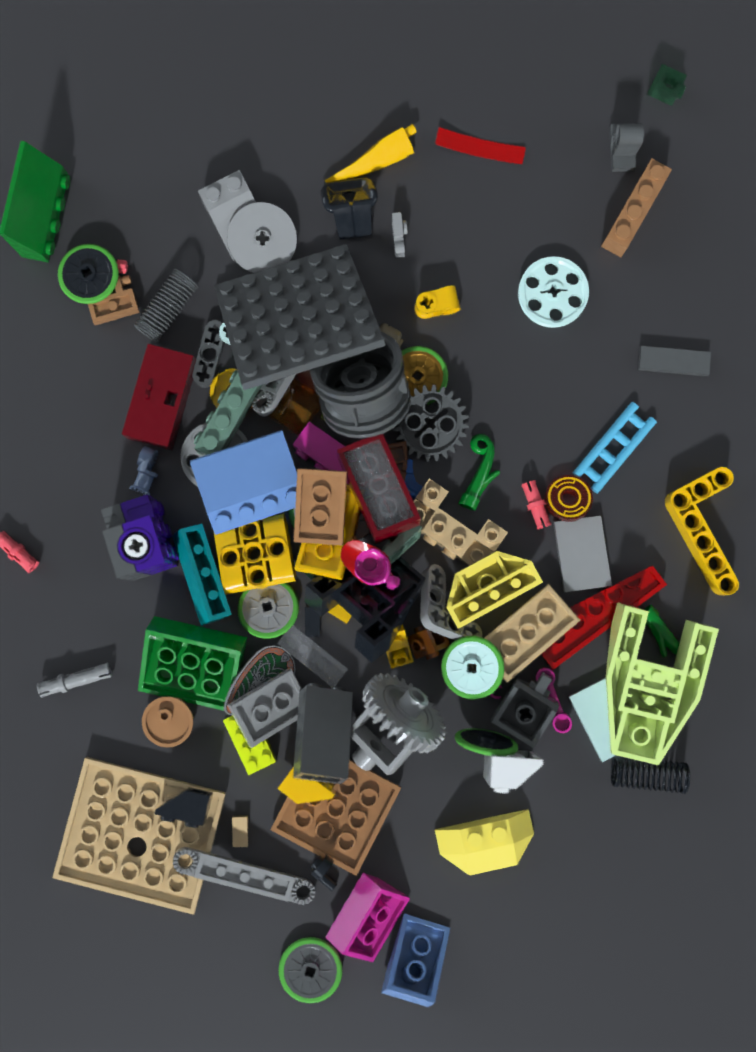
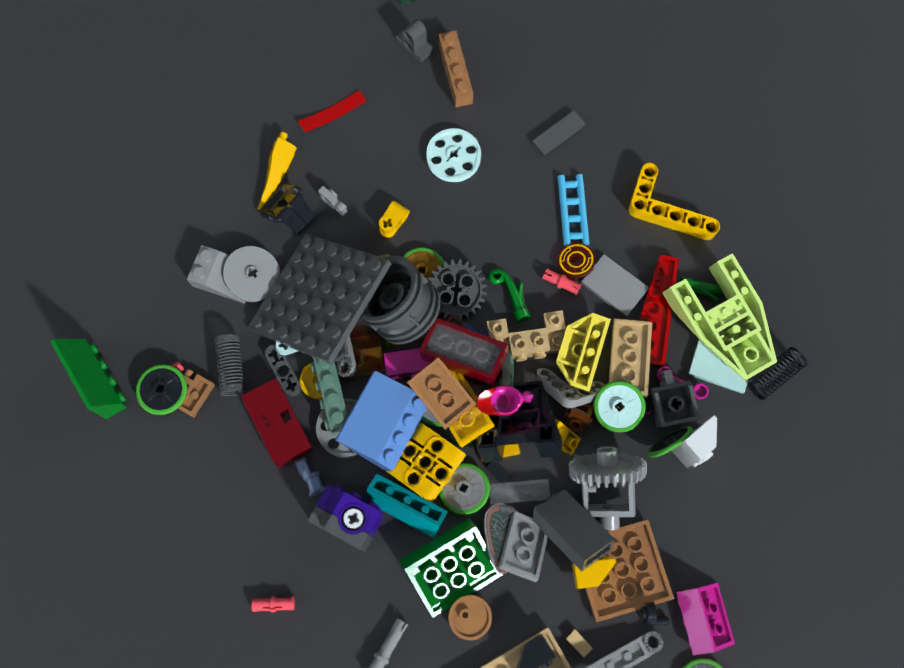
camera: 45 degrees left, 10 degrees down
neon yellow piece [223,715,277,775] -> none
medium blue slope [381,914,450,1007] -> none
light yellow wedge [435,809,534,875] -> none

